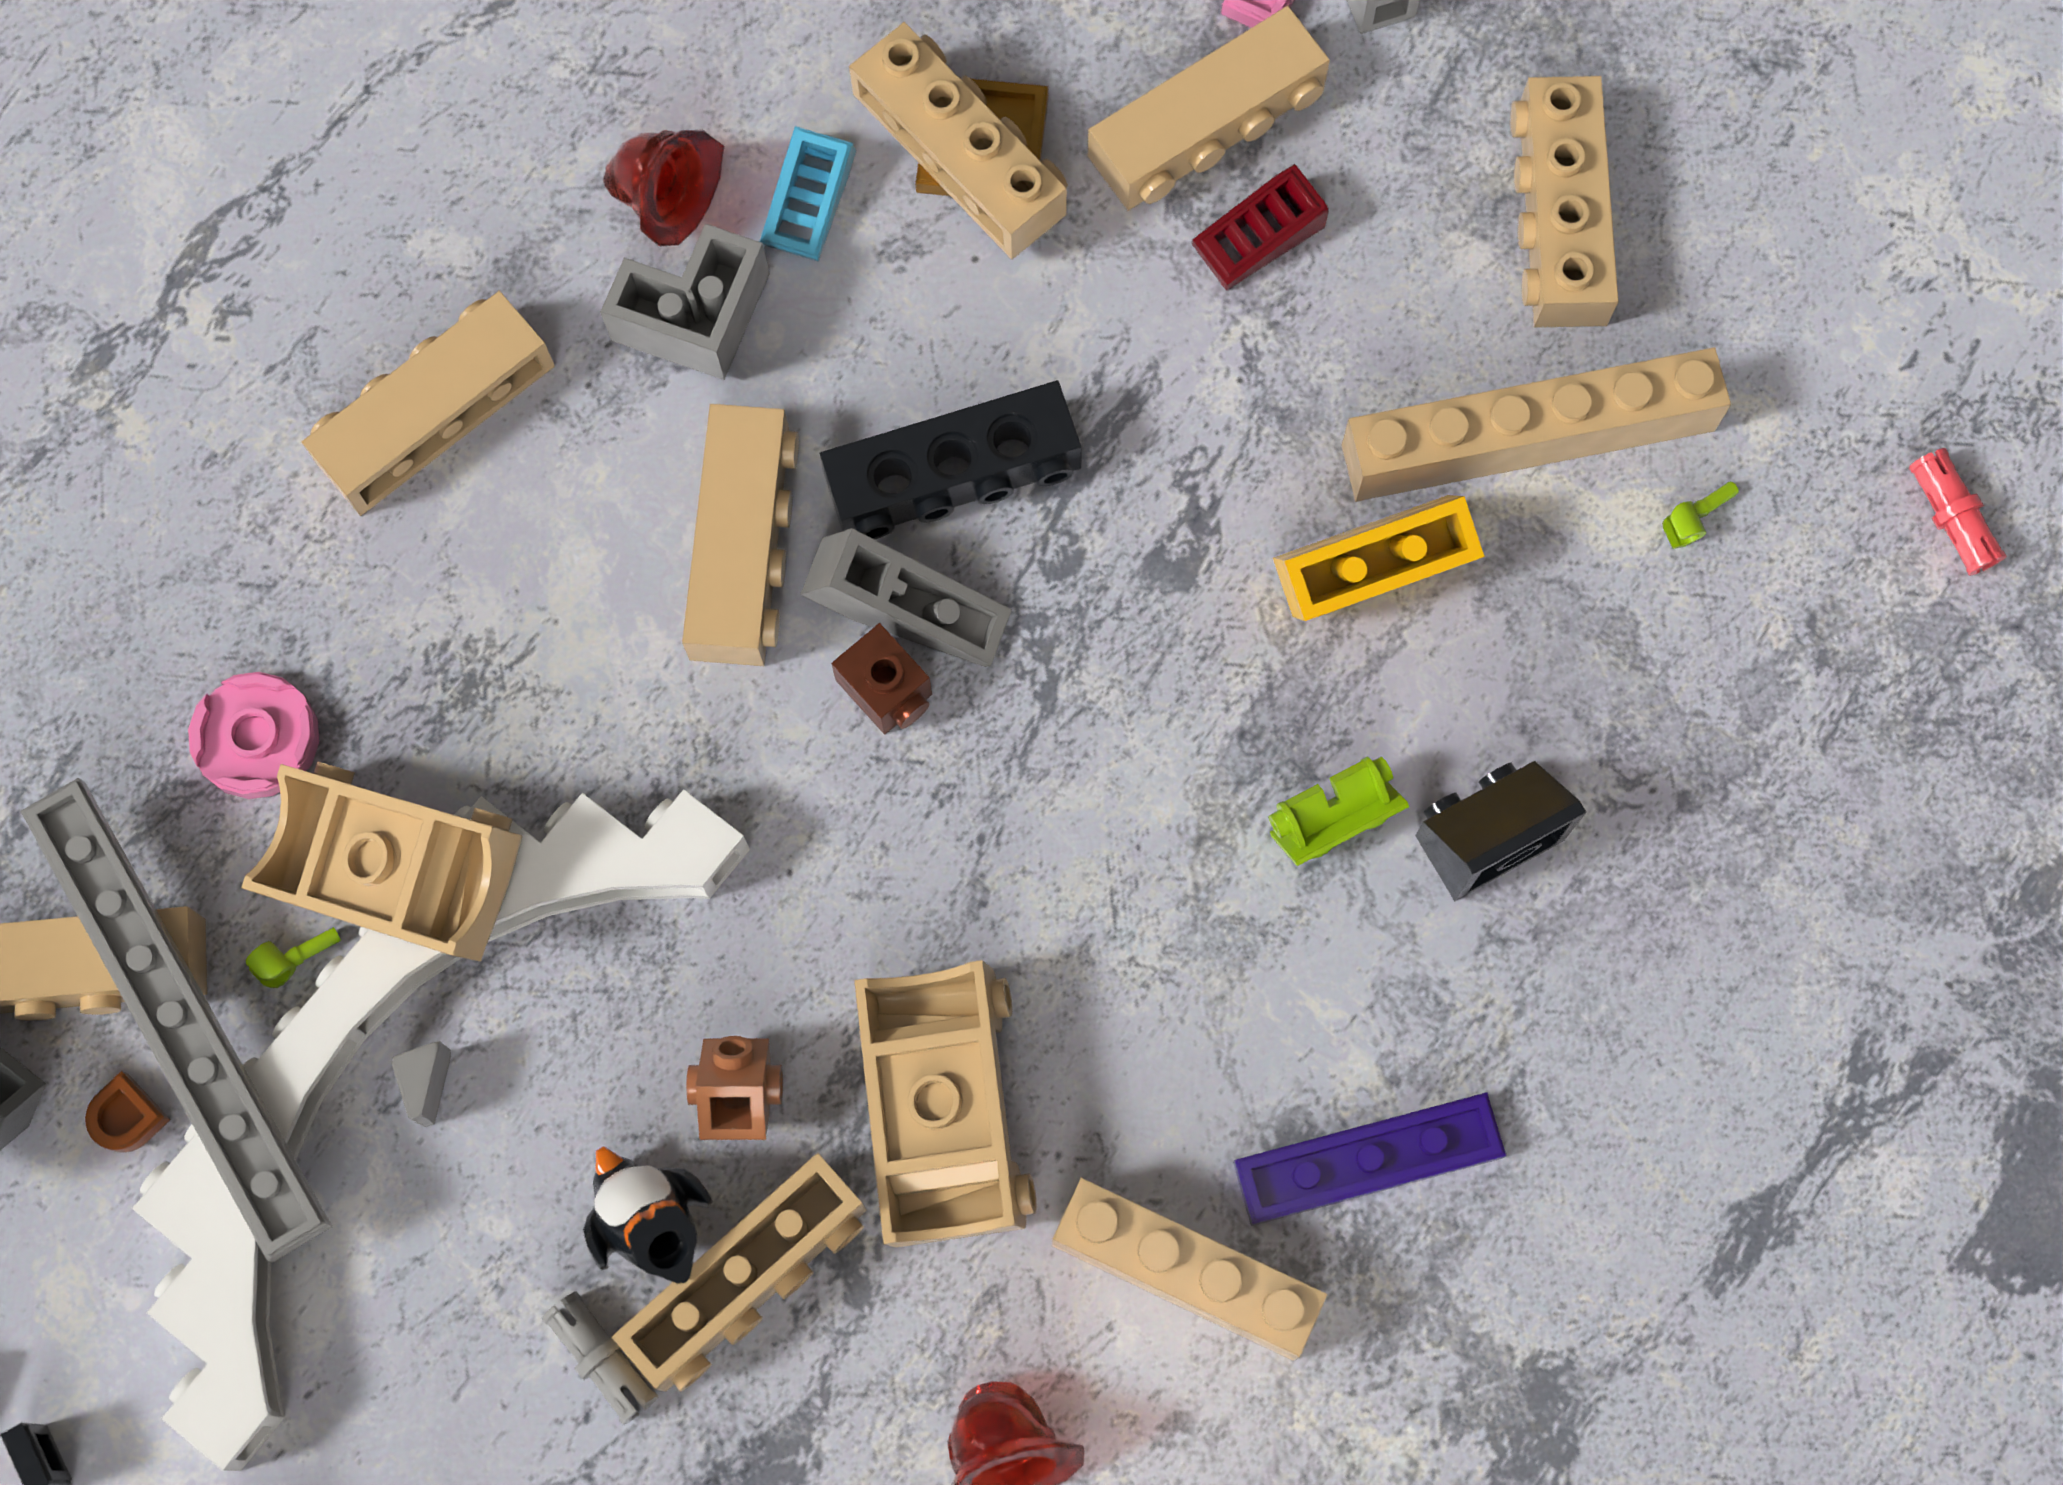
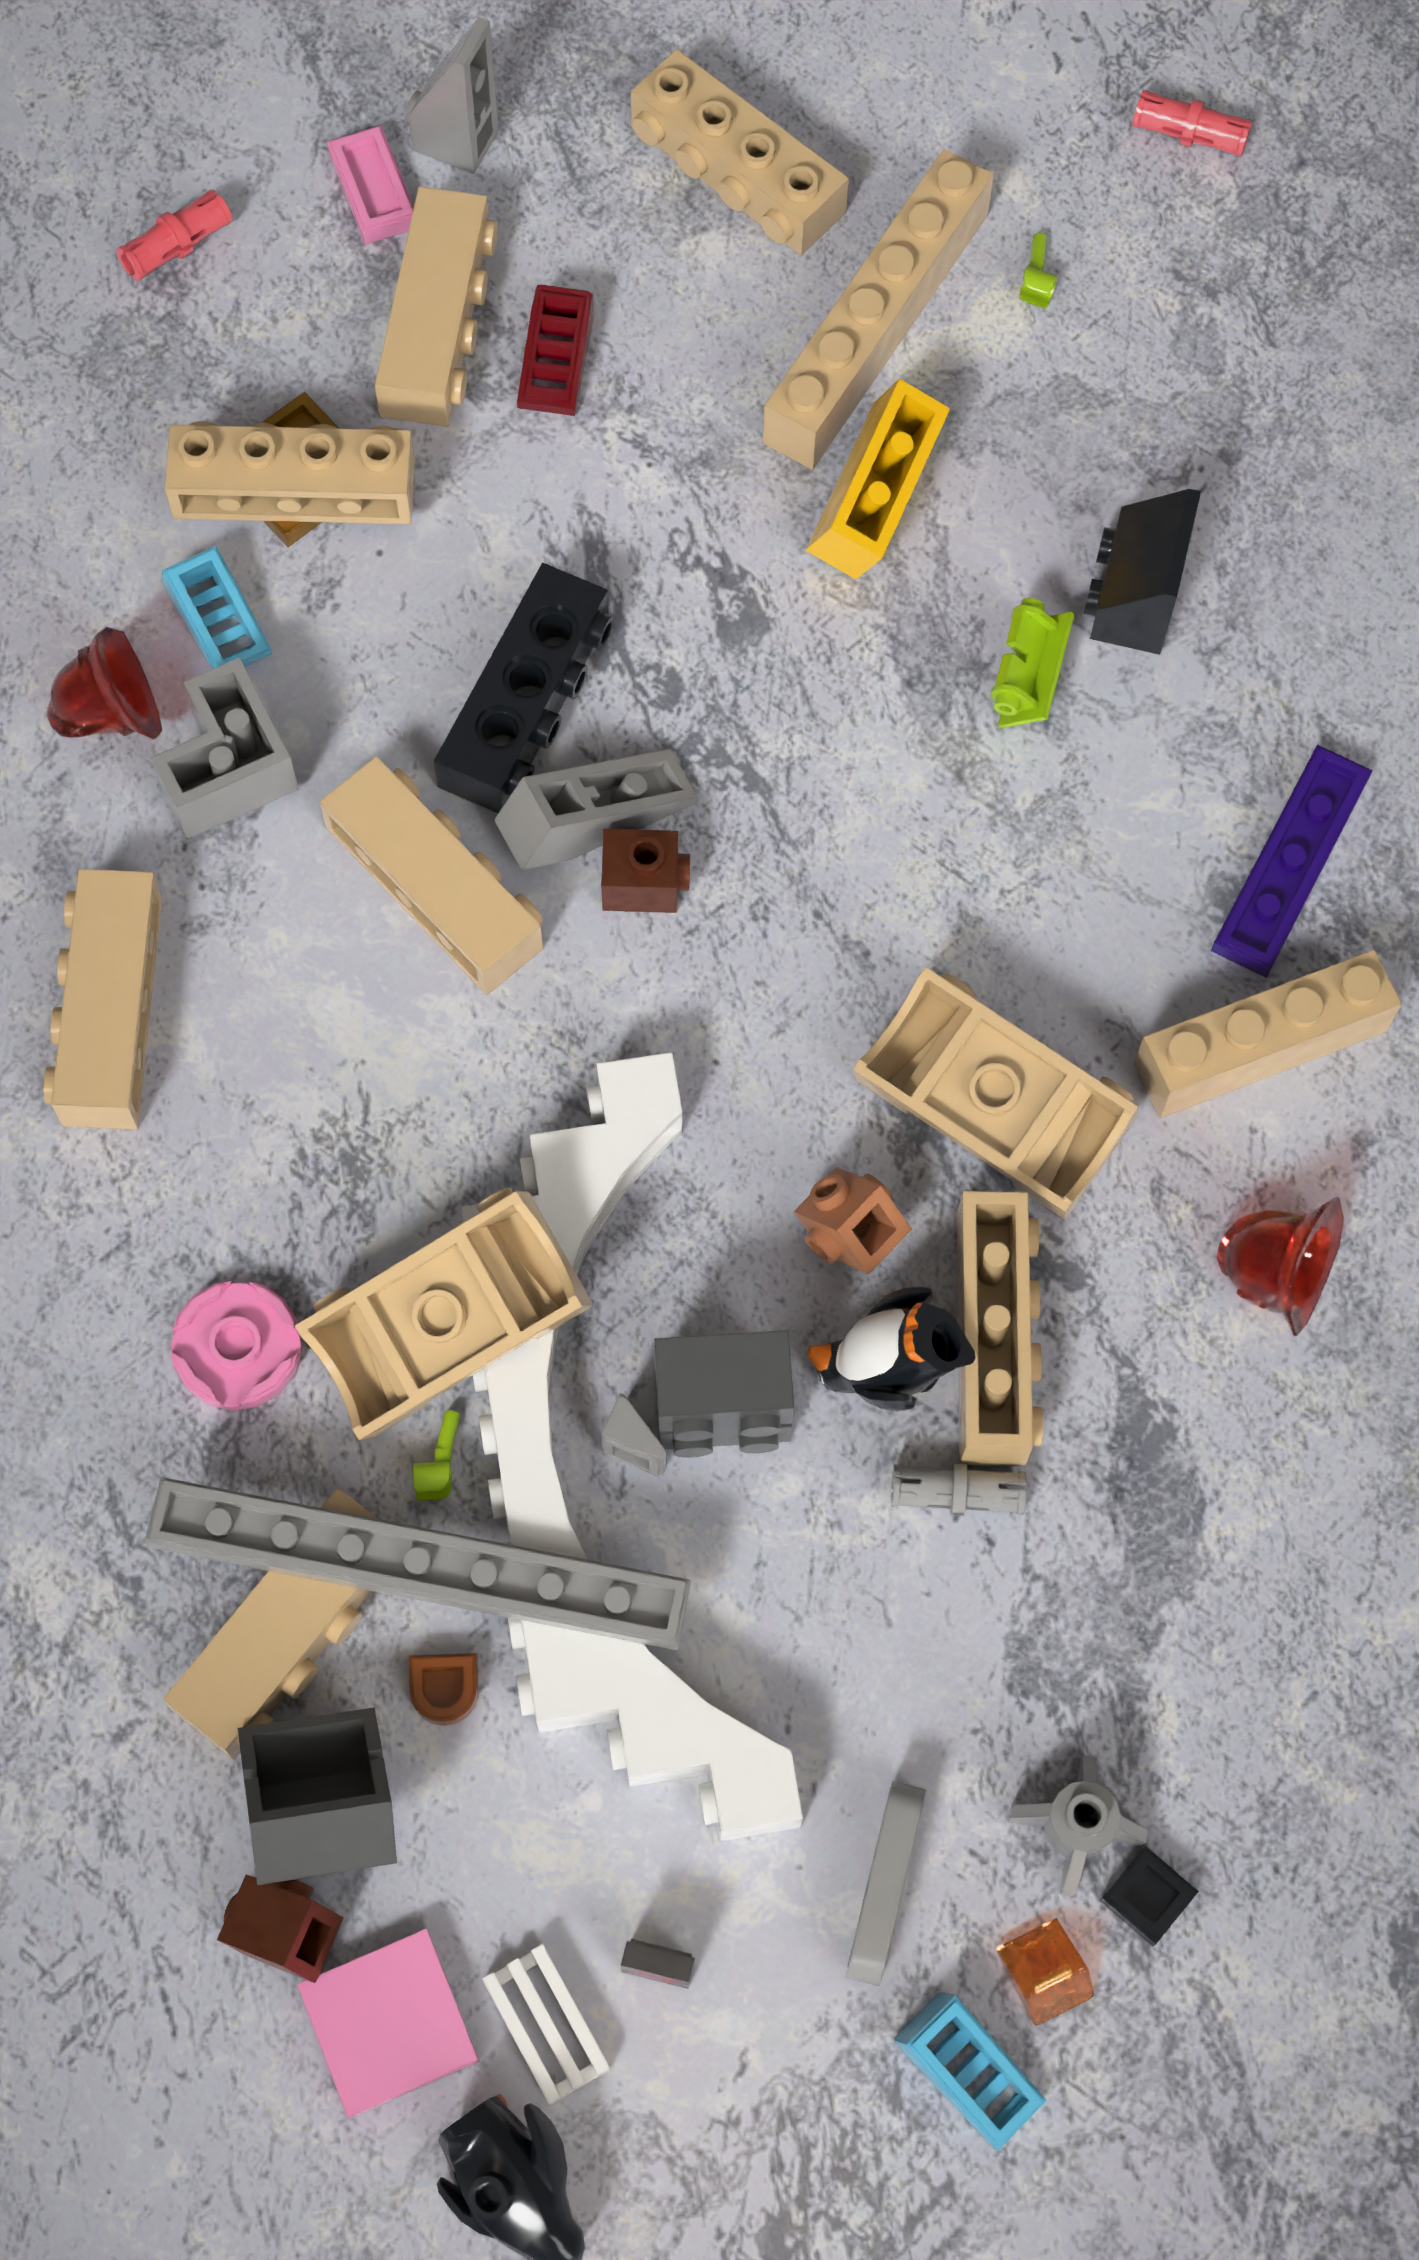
camera: 50 degrees left, 5 degrees down
none -> dark grey piece [654,1330,794,1458]

